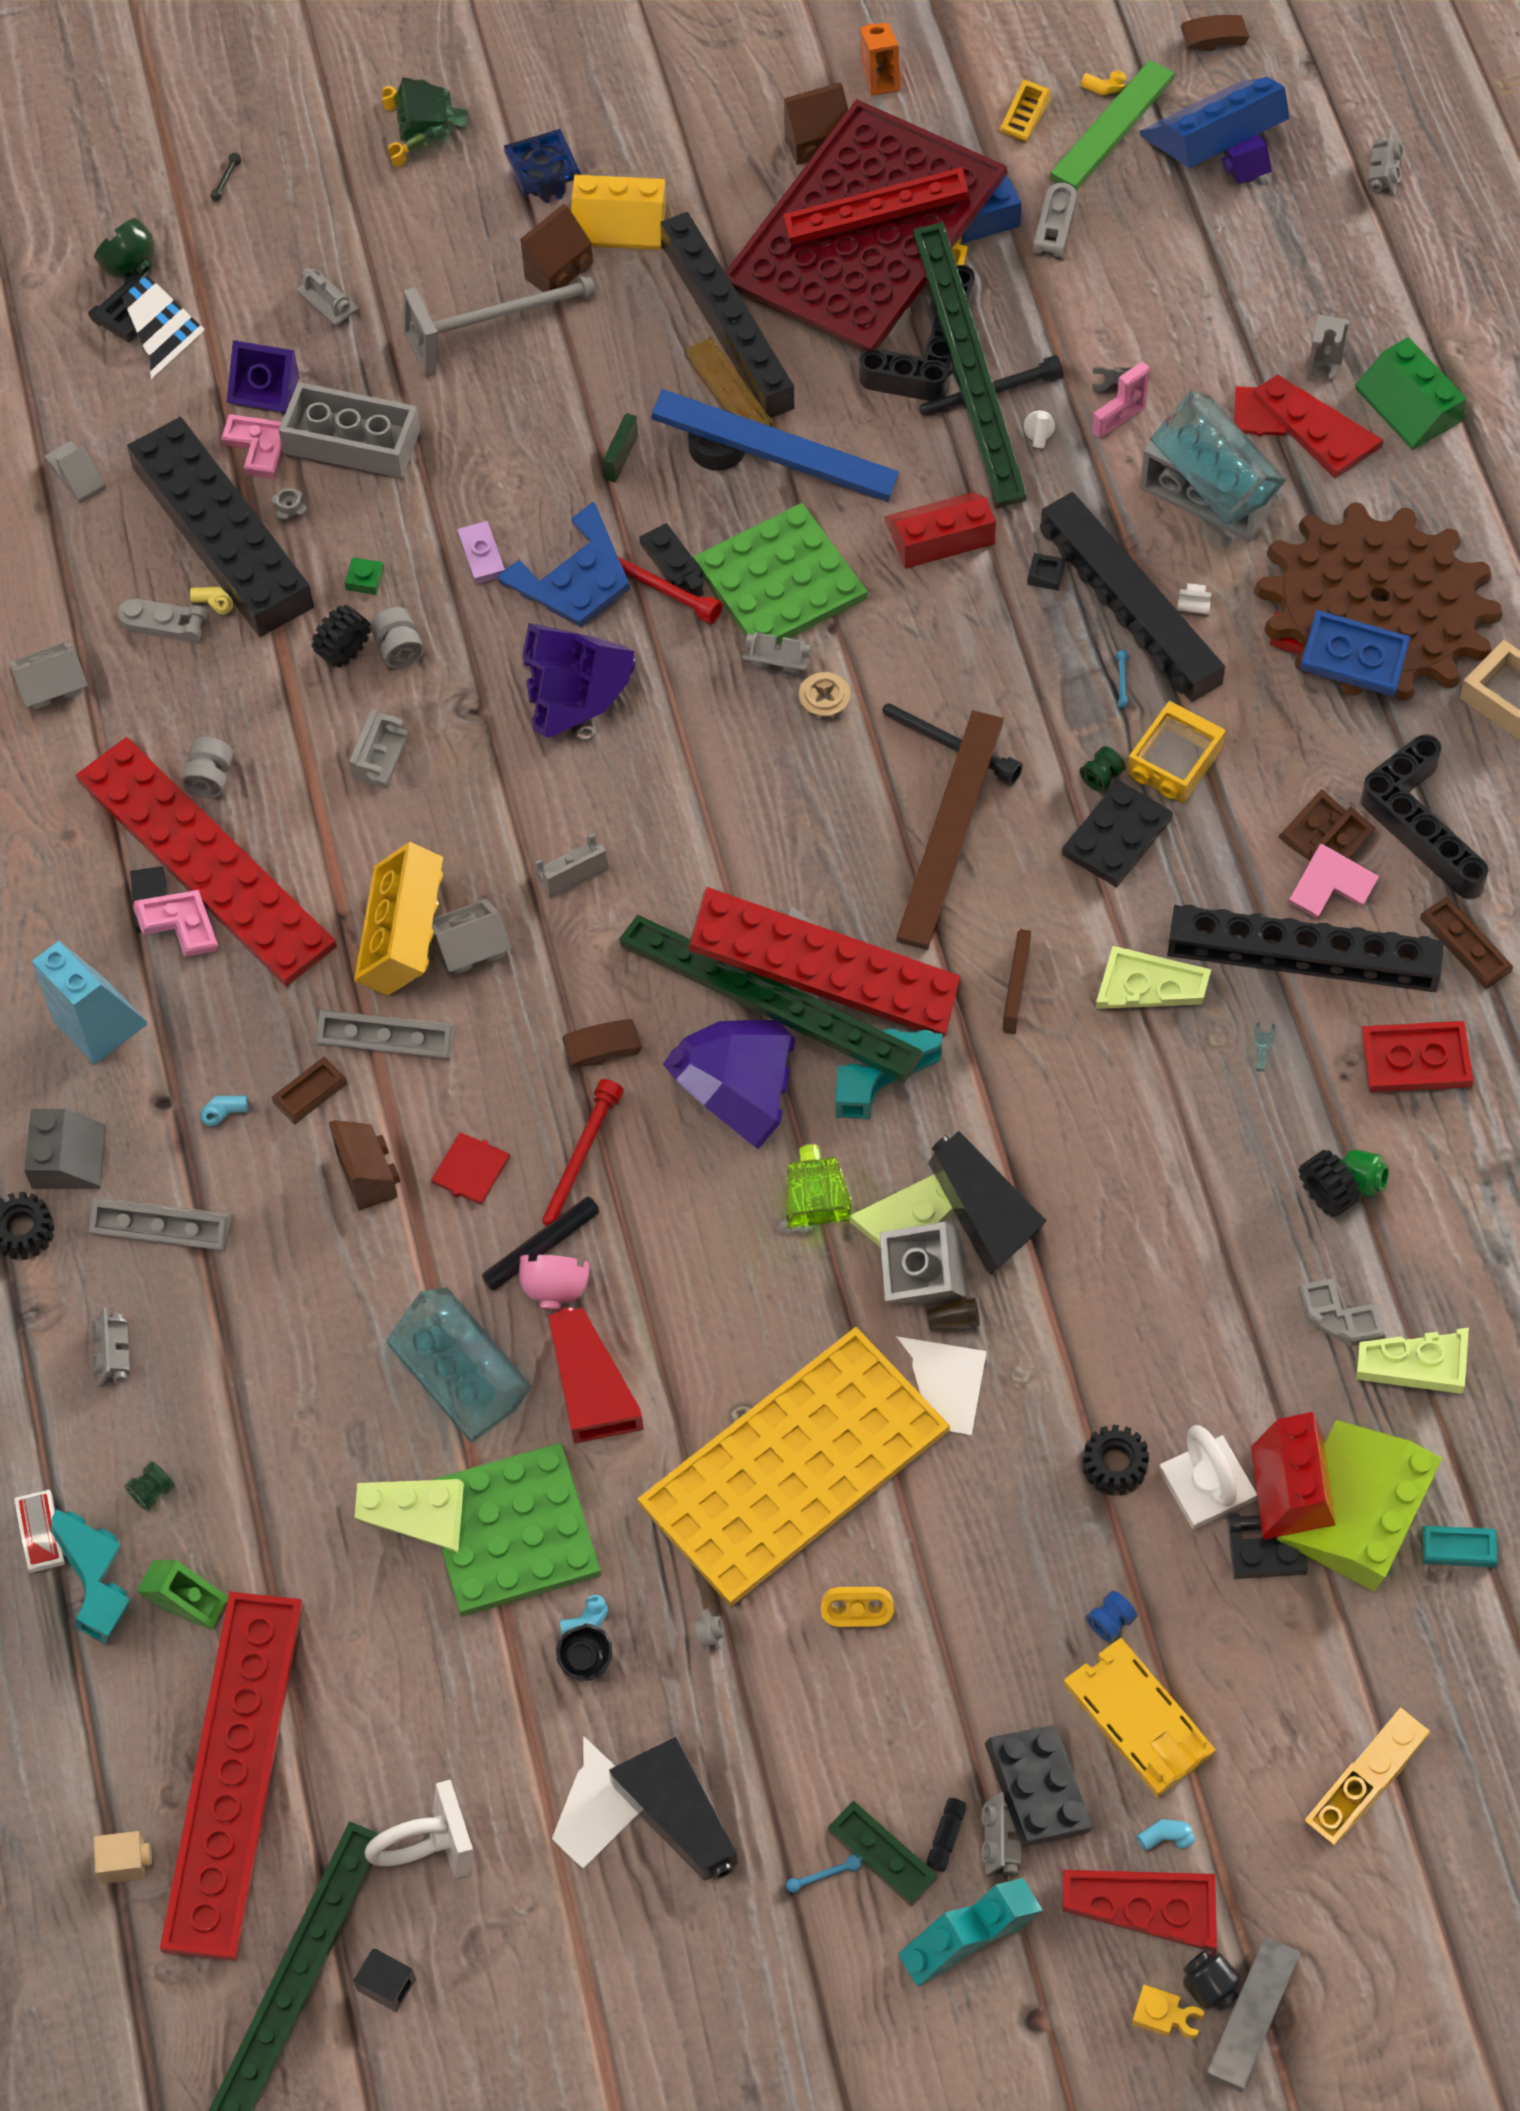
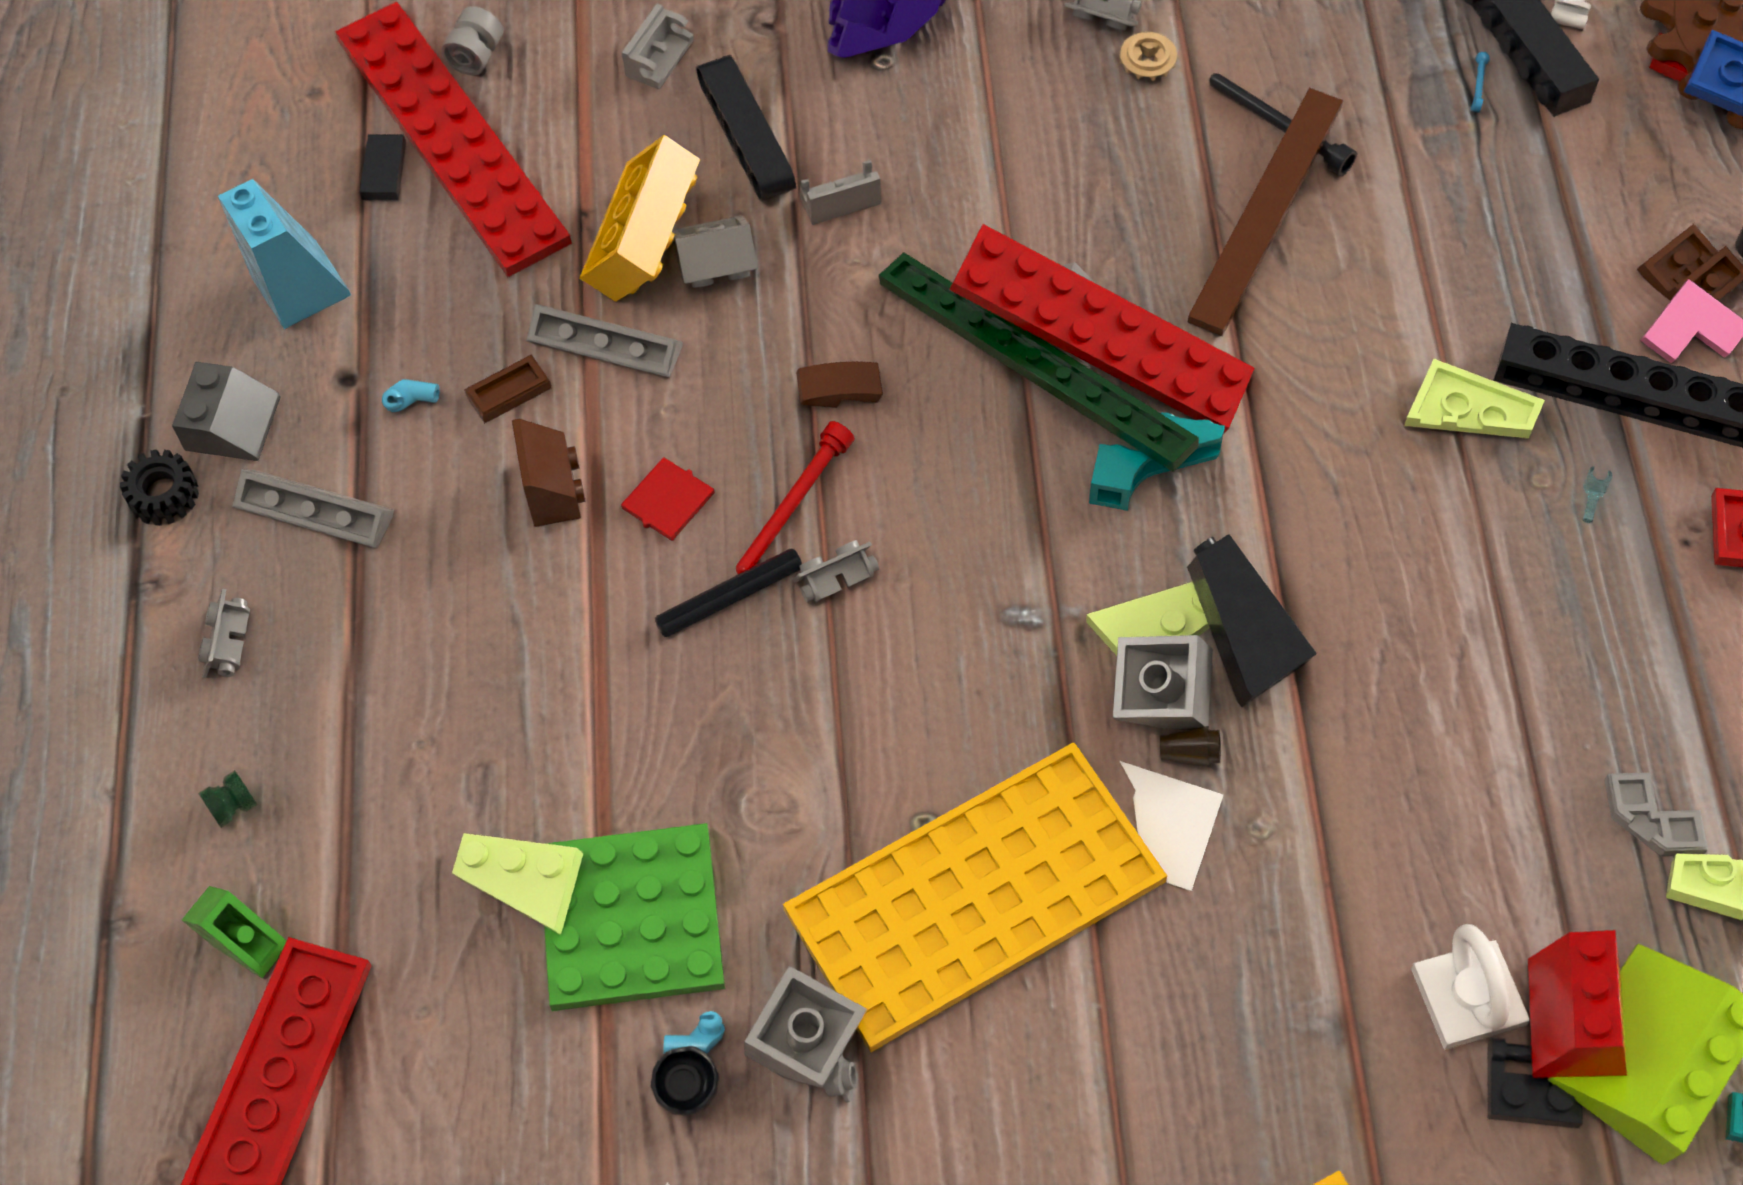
camera: 10 degrees right, 0 degrees up
slope [15,1490,65,1573] -> none
teal arch [51,1509,130,1645] -> none
bright pink tile [133,890,218,957] -> none
clear light blue slope [385,1287,533,1442] -> none
bright pink cylinder [519,1255,590,1311] -> none
red slope [548,1308,644,1444] -> none
dark purple brick [663,1020,796,1149] -> none
clear neon green torso [786,1144,852,1229] -> none
yellow plate [820,1587,894,1627] -> none
reddish brown tile [1003,929,1031,1035] -> none
black plate [1062,780,1173,888] -> none
dark green wheel [1079,746,1125,792] -> none
black tyre [1083,1425,1149,1496] -> none
blue wheel [1086,1590,1138,1643] -> none
window [1127,701,1226,804] -> none
black tyre [1298,1149,1361,1217] -> none
green head [1340,1149,1389,1198] -> none
none -> black beam [696,55,796,201]
none -> light grey slope [744,966,867,1088]
none -> light grey hinge [793,540,879,602]

